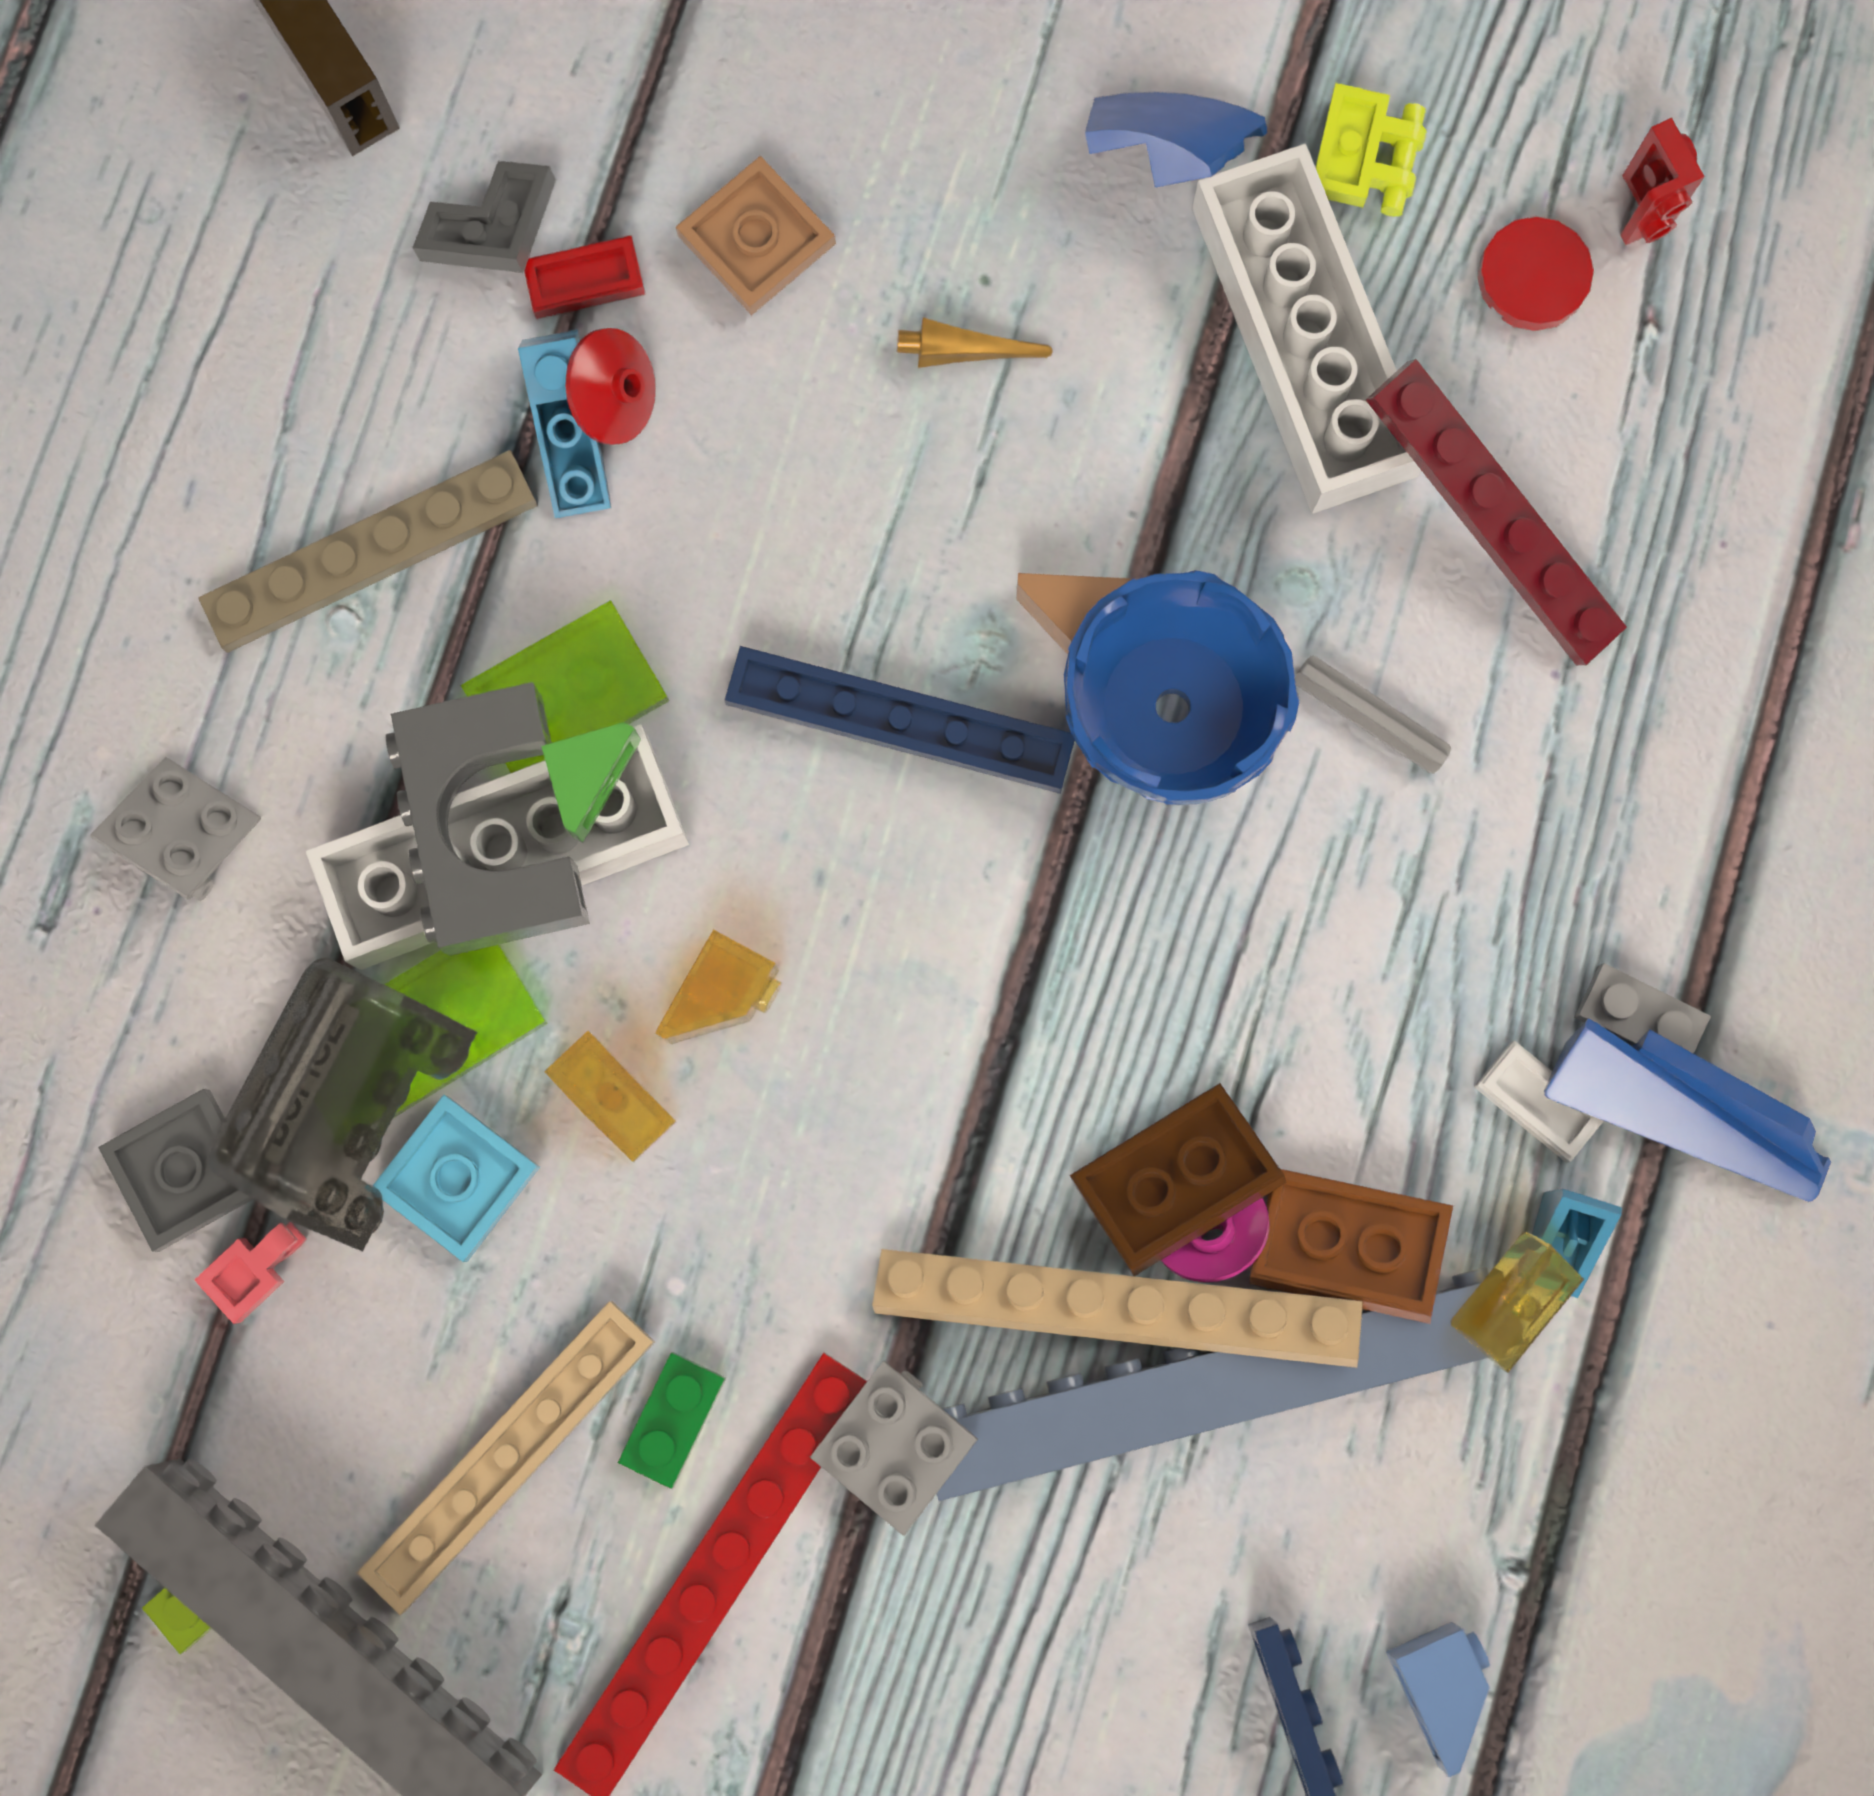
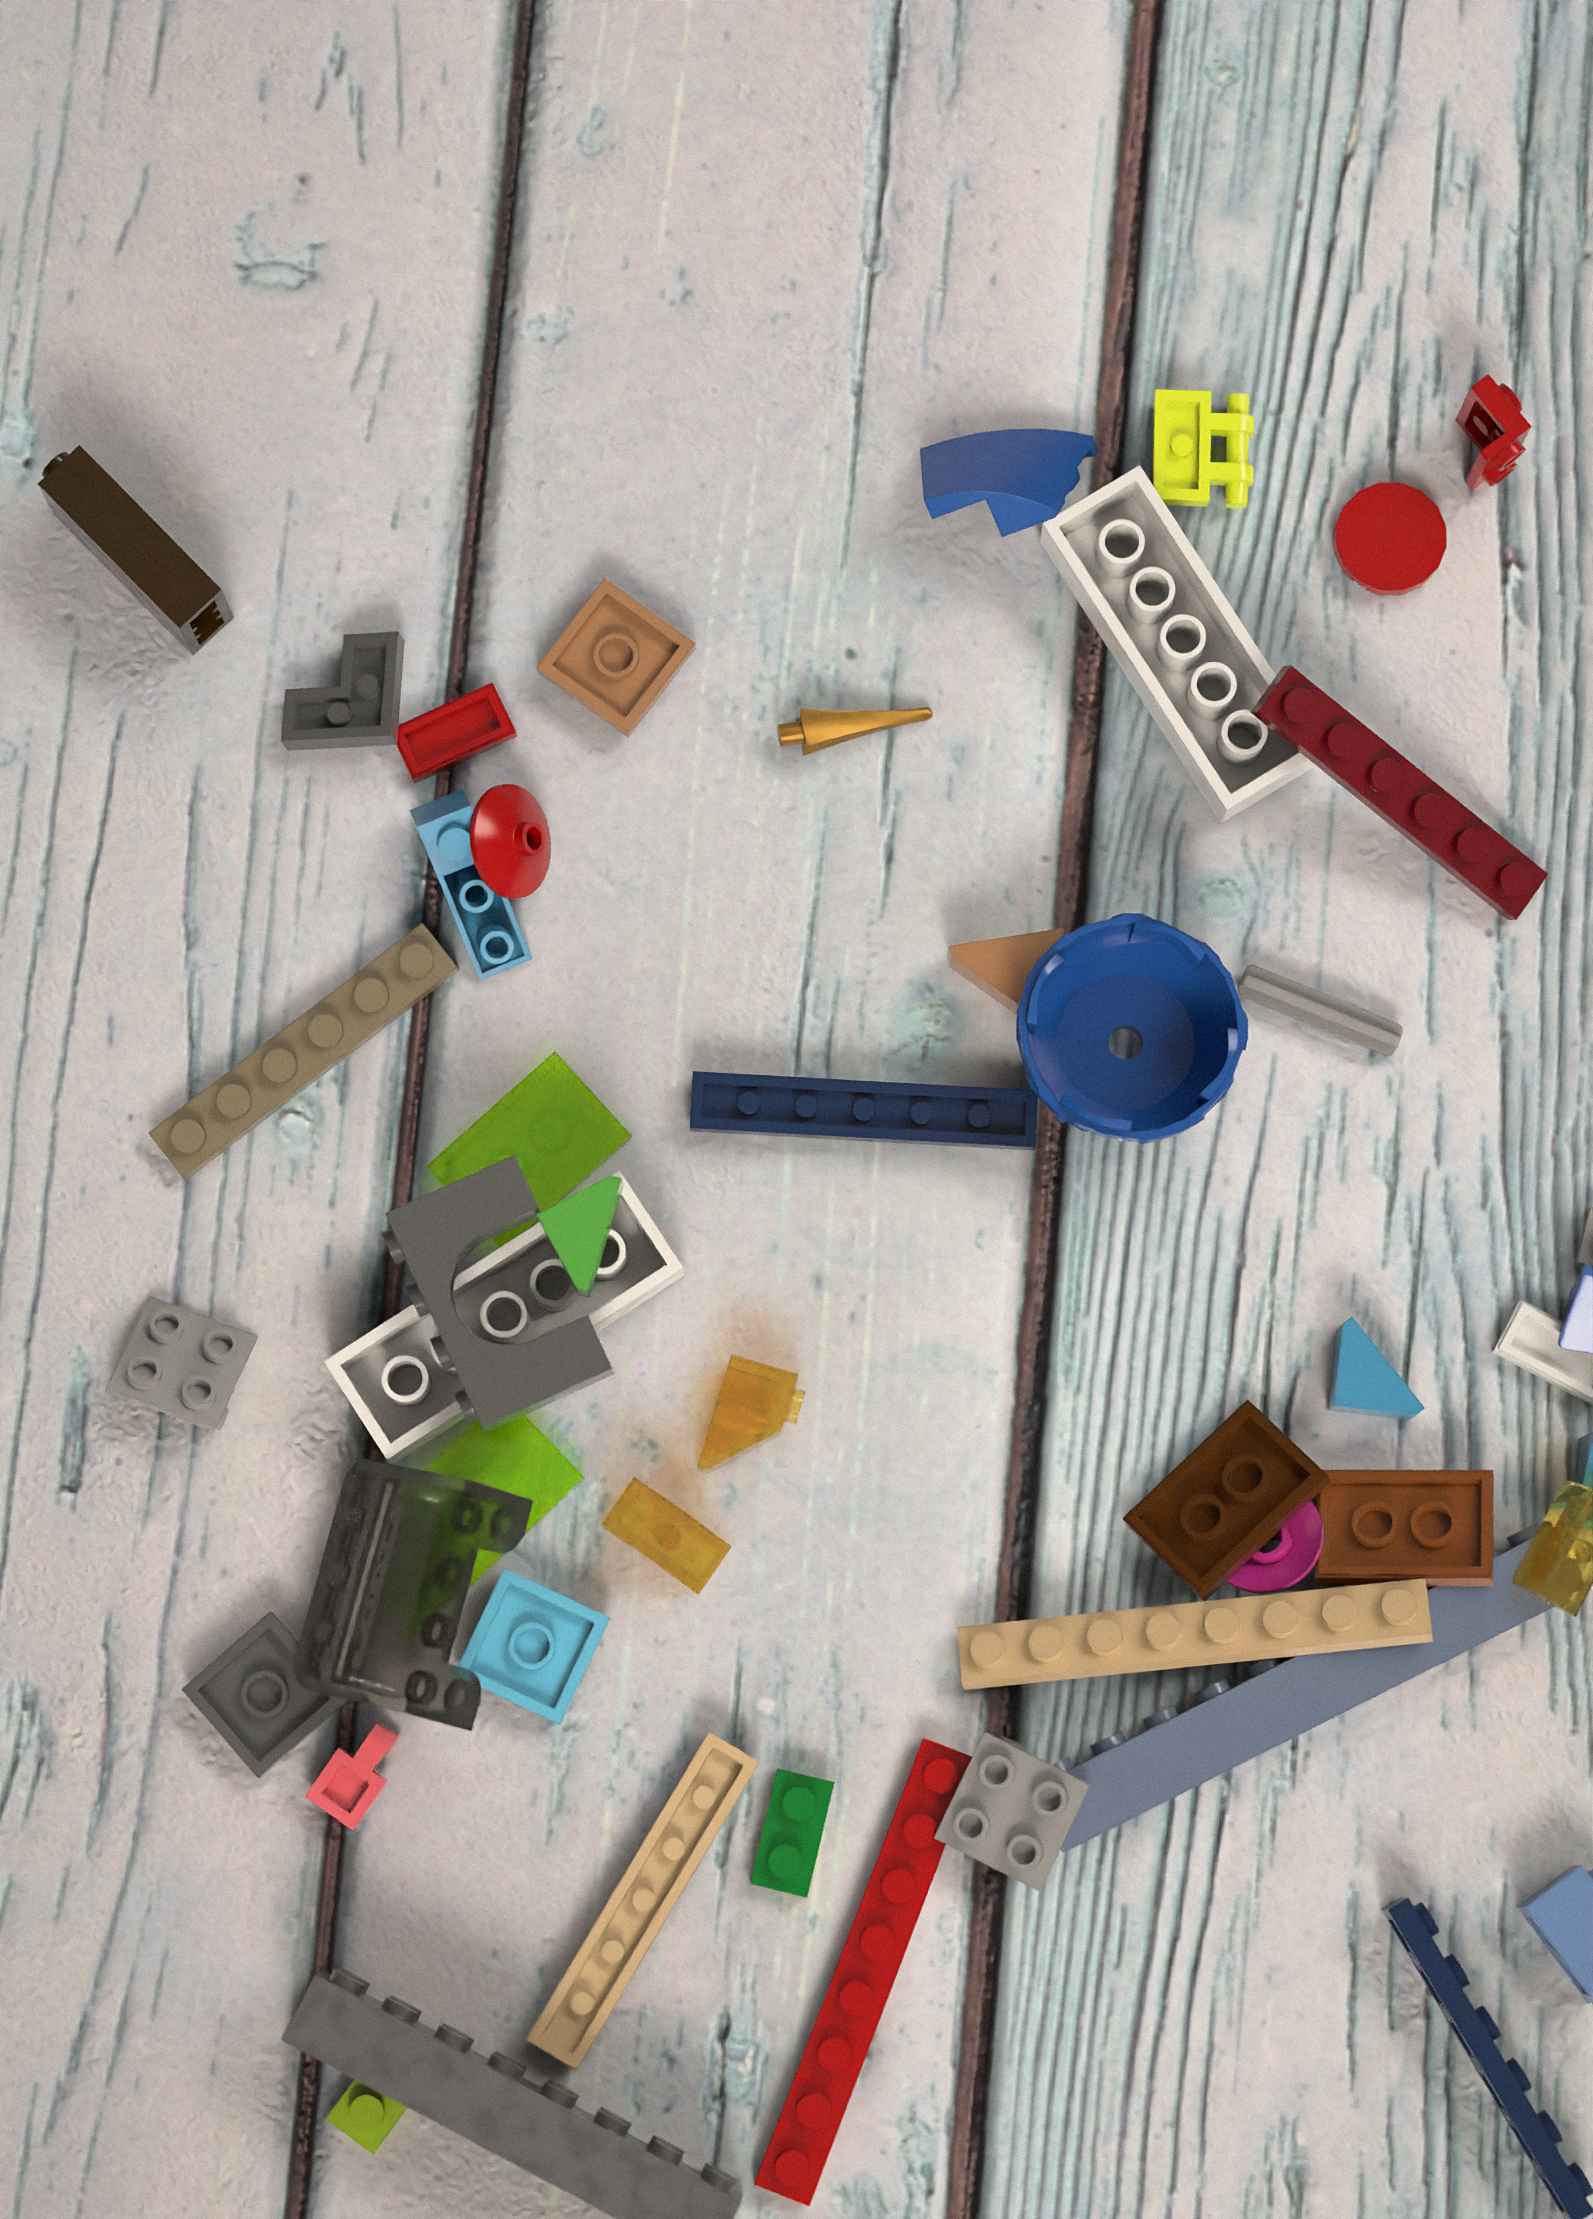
camera: 15 degrees left, 0 degrees up
none -> dark azure slope [1328,1317,1425,1420]

